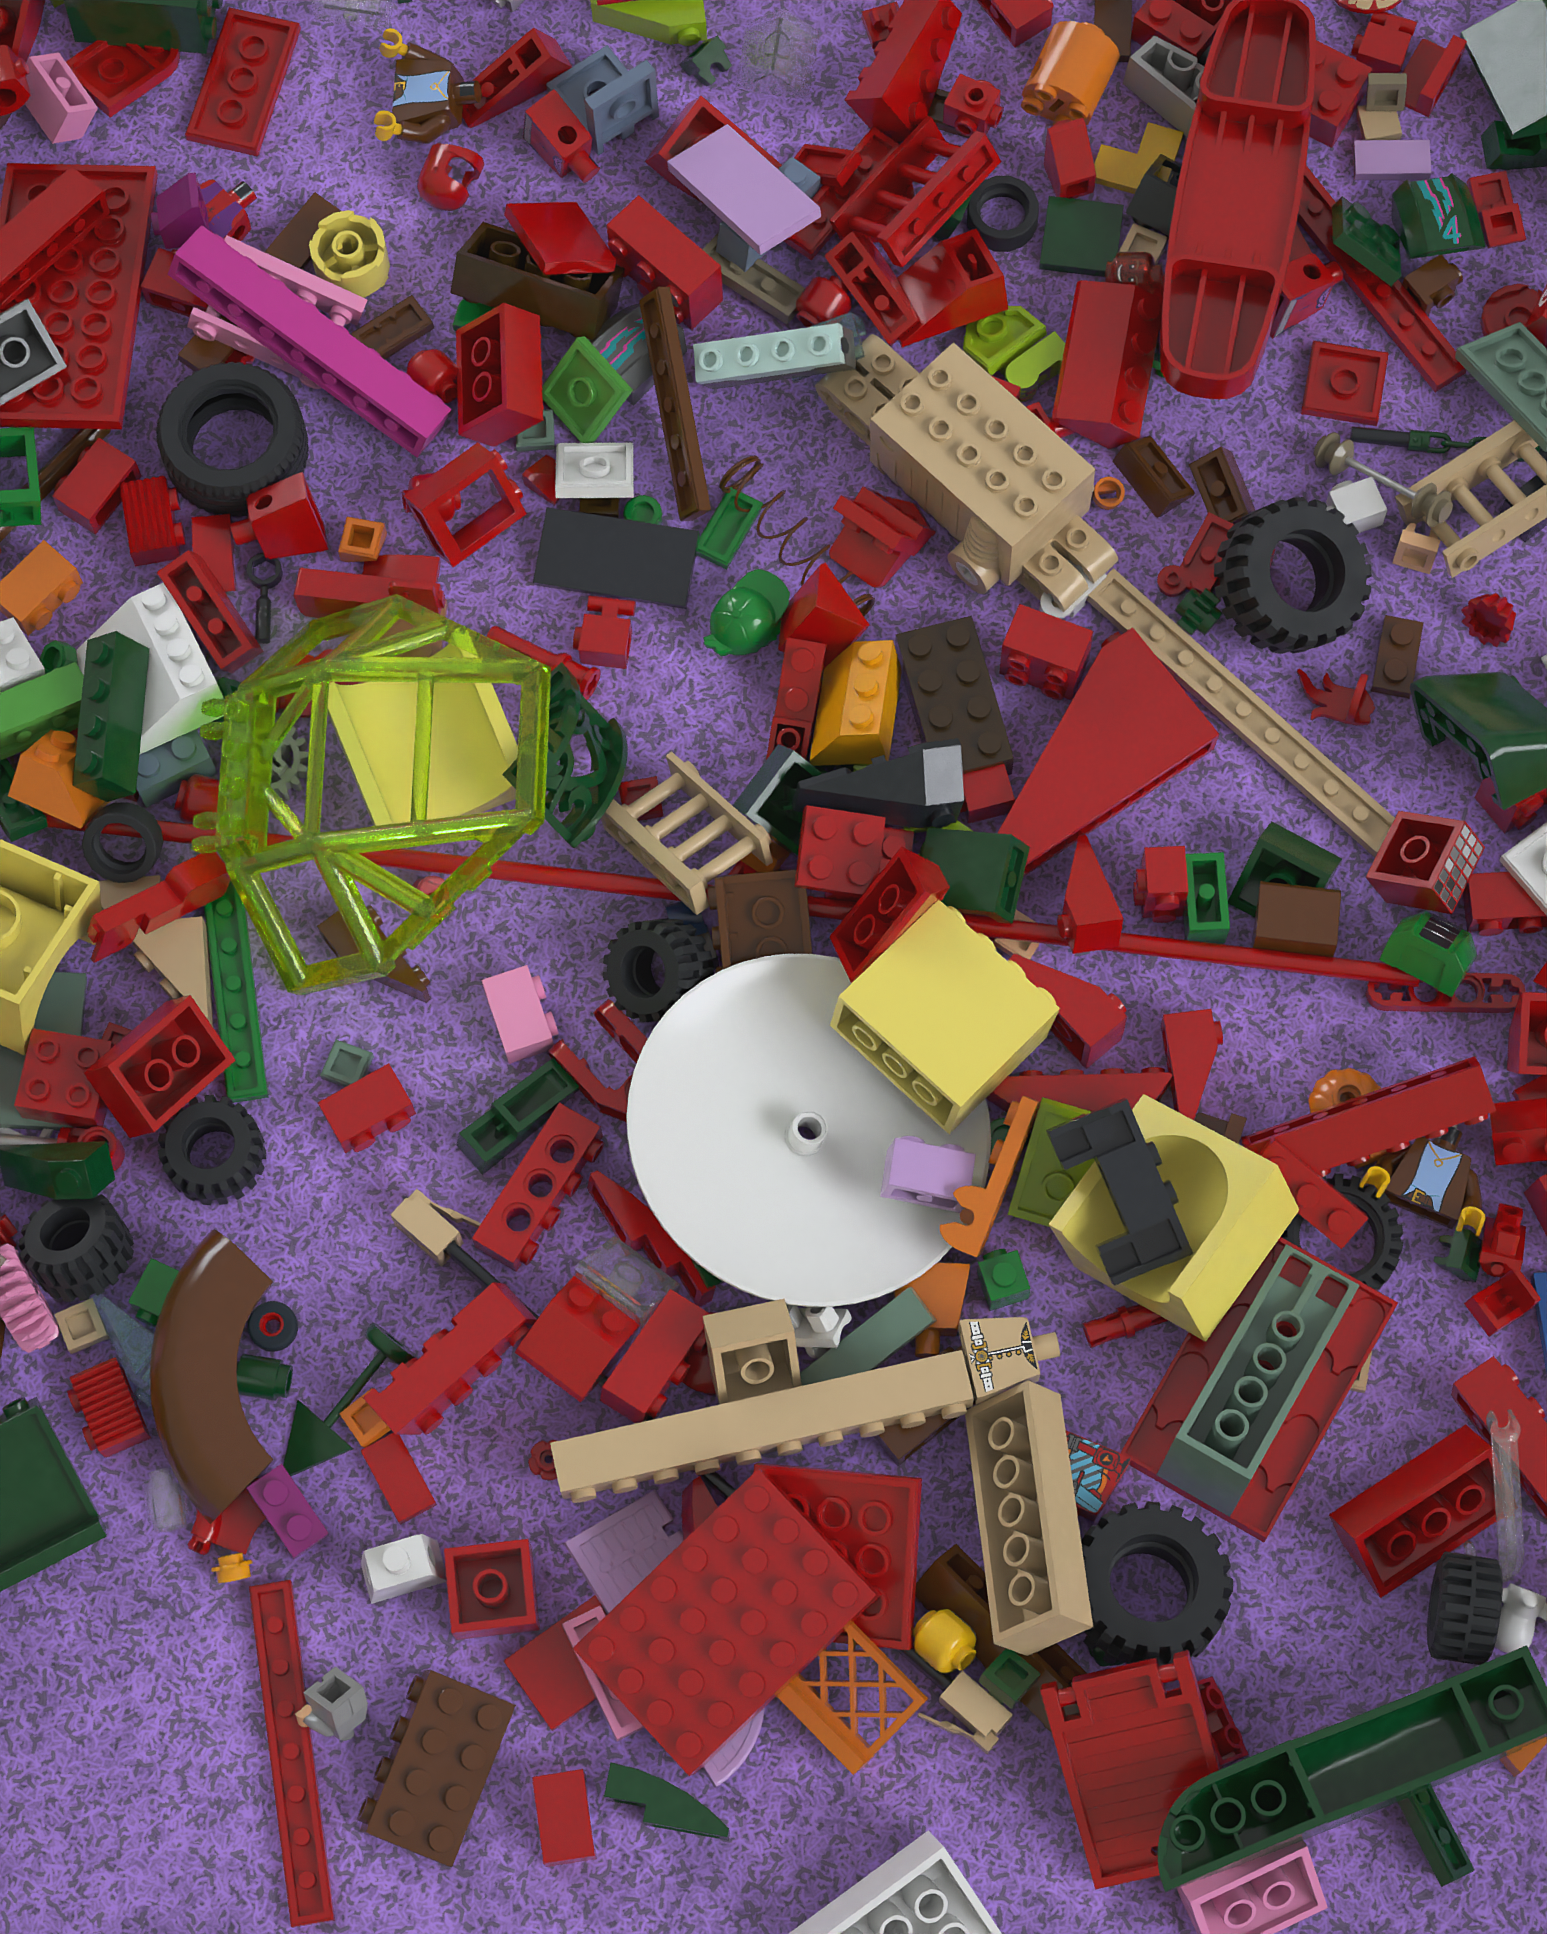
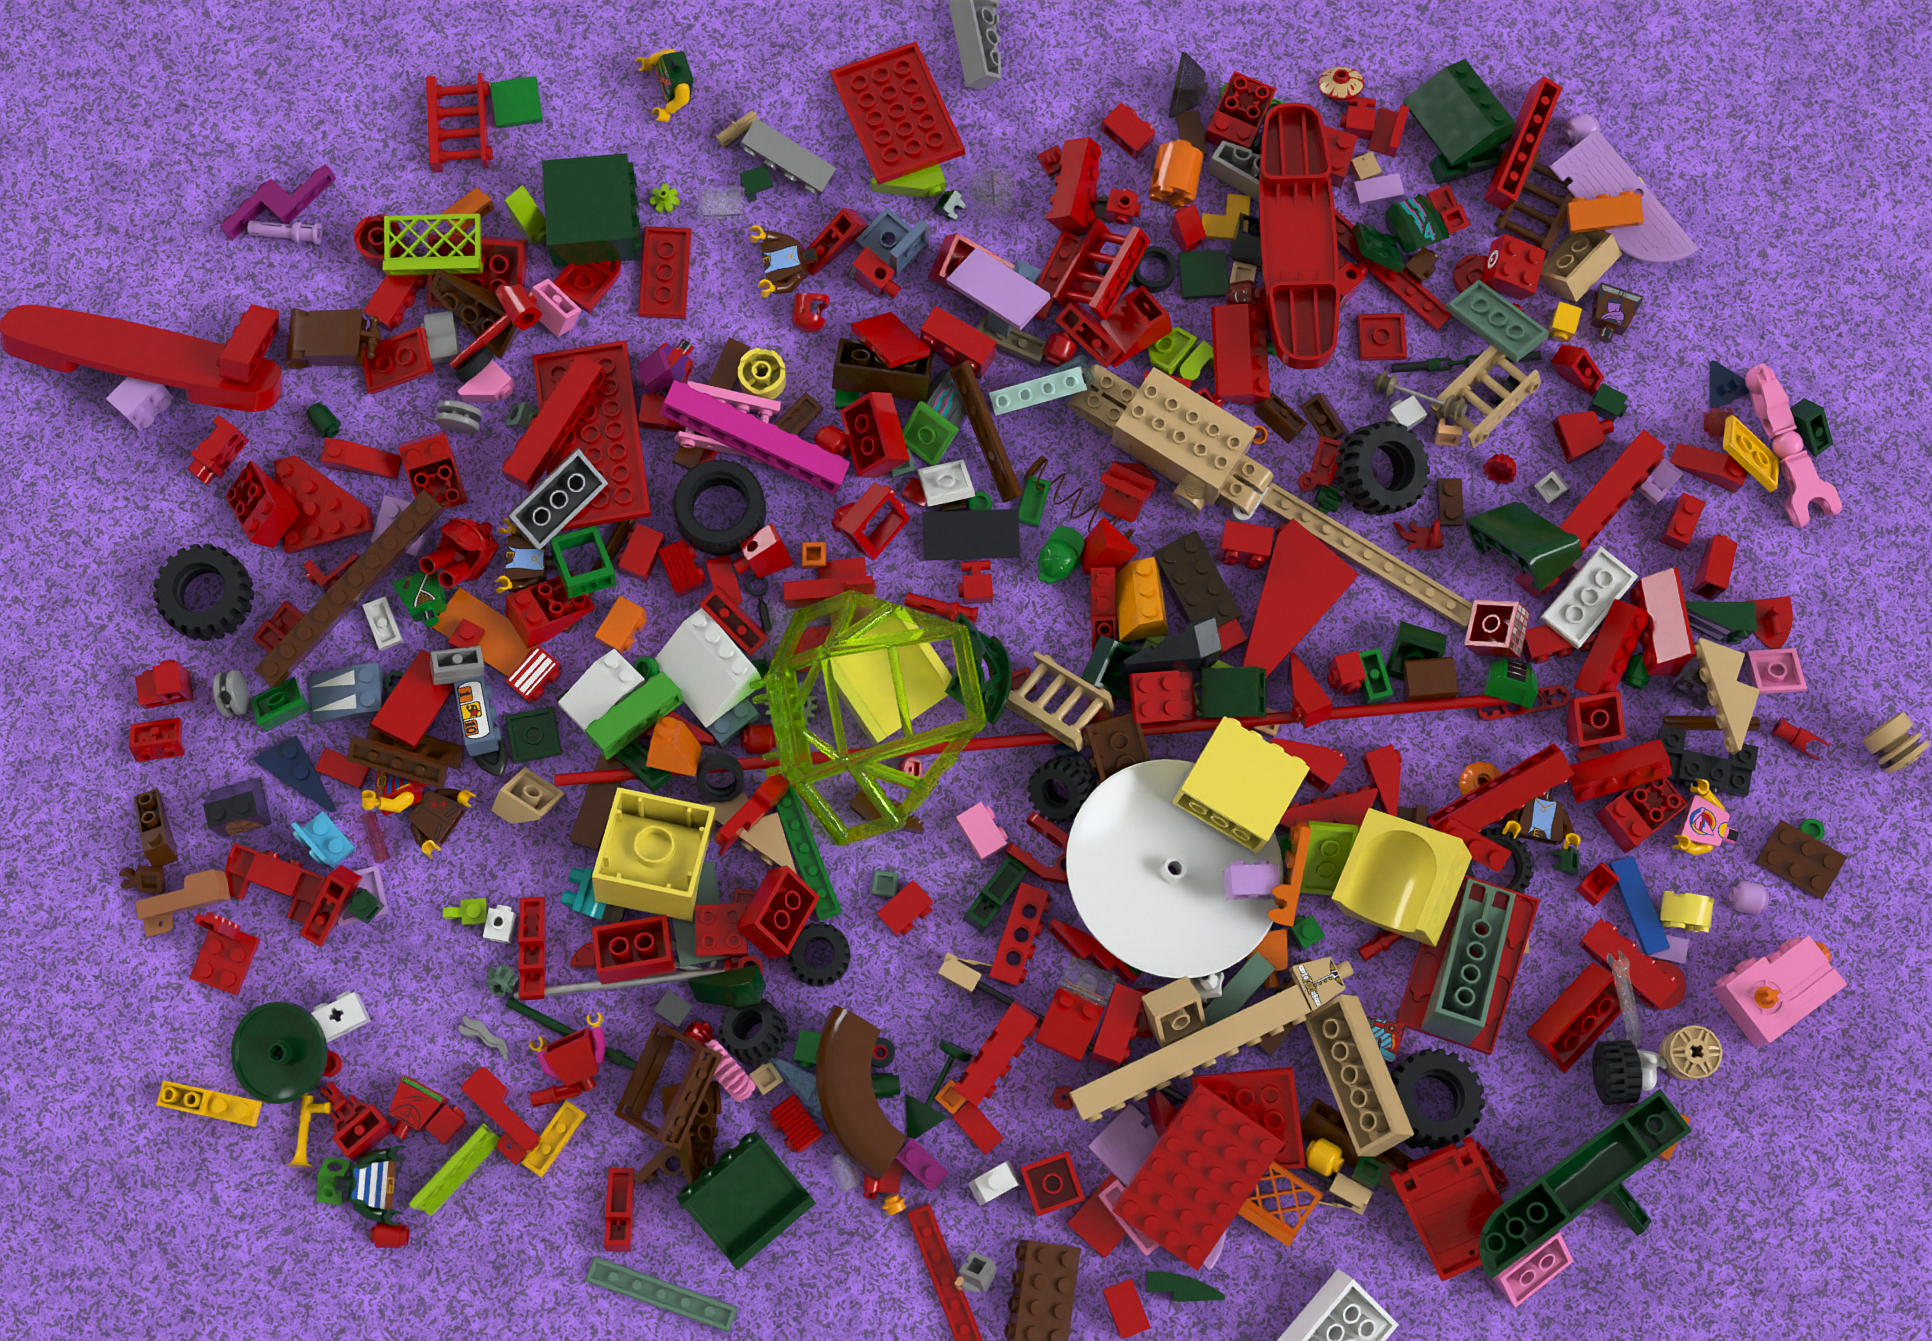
camera: 20 degrees left, 5 degrees up
dark green brick [73,631,150,802] -> none
red tile [794,144,863,188] -> none
red slope [830,846,950,983] -> none
black bracket [1046,1098,1193,1286] -> none
dark tan plate [1366,73,1407,111] -> none
red hips [1479,1203,1526,1278] -> none

